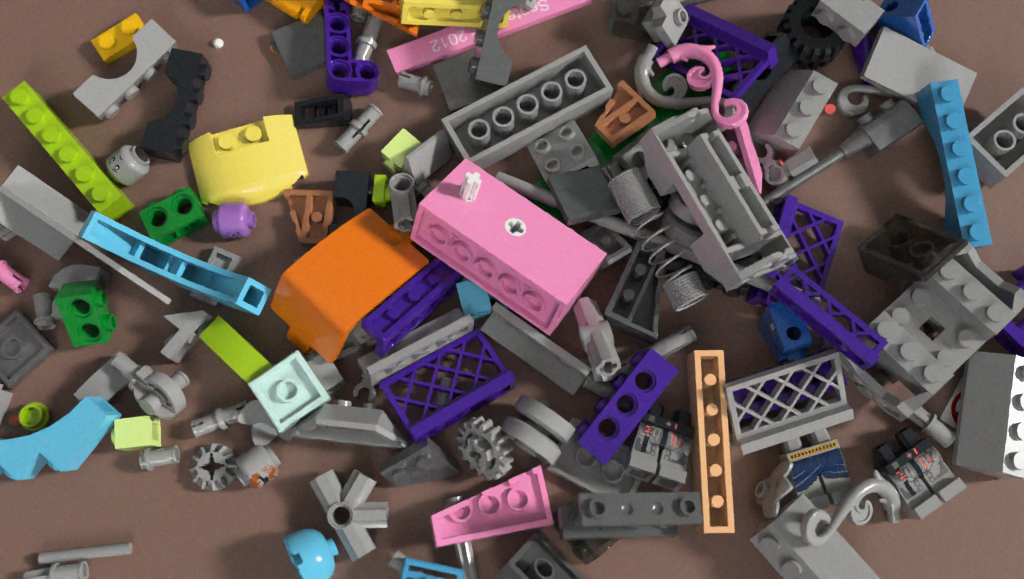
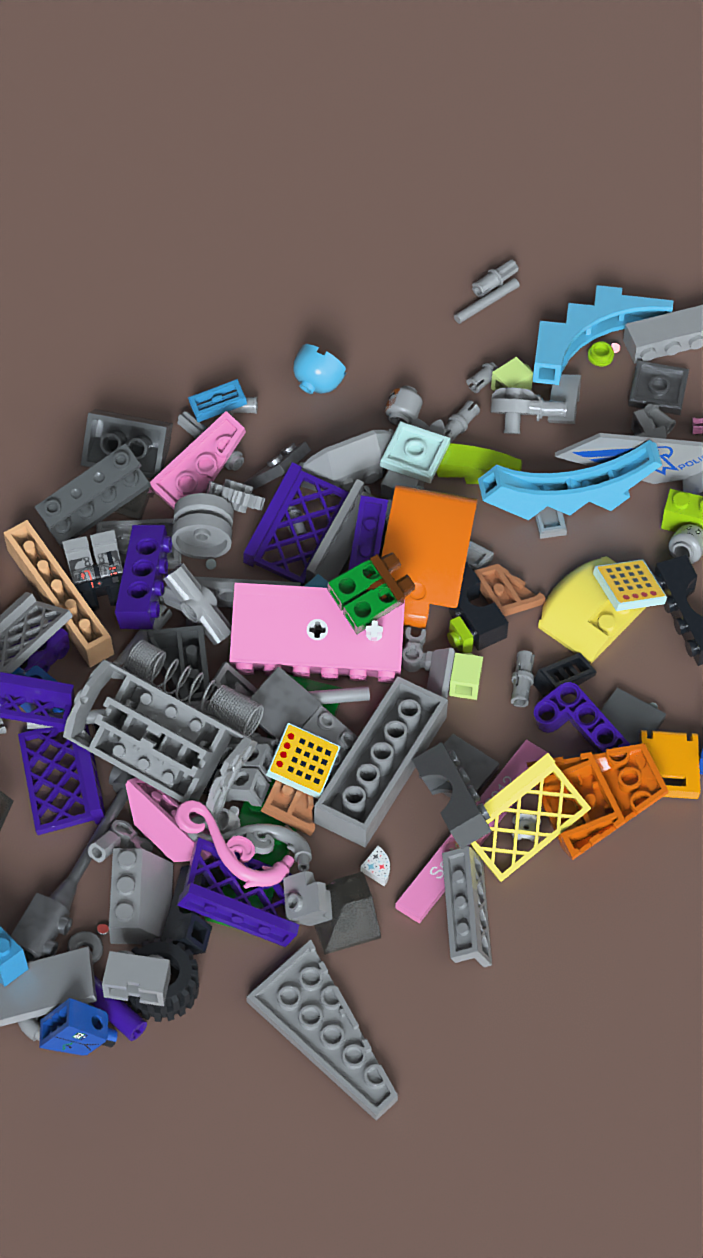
camera: 145 degrees right, 20 degrees down
green brick [54,279,117,347] -> none
green brick [138,187,212,246] -> none
light grey slope [160,310,215,364] -> none
light grey gear [189,443,238,491] -> none
medium lavender head [212,202,257,239] -> none
light grey piece [309,469,389,562] -> none
light grey pin [352,15,384,61] -> none
light grey piece [389,173,417,232] -> none
light grey pin [398,71,434,97] -> none
none -> yellow tile [266,723,341,799]
none -> green hips [327,552,415,635]
none -> white tile [360,846,390,886]
none -> tile [593,559,667,611]

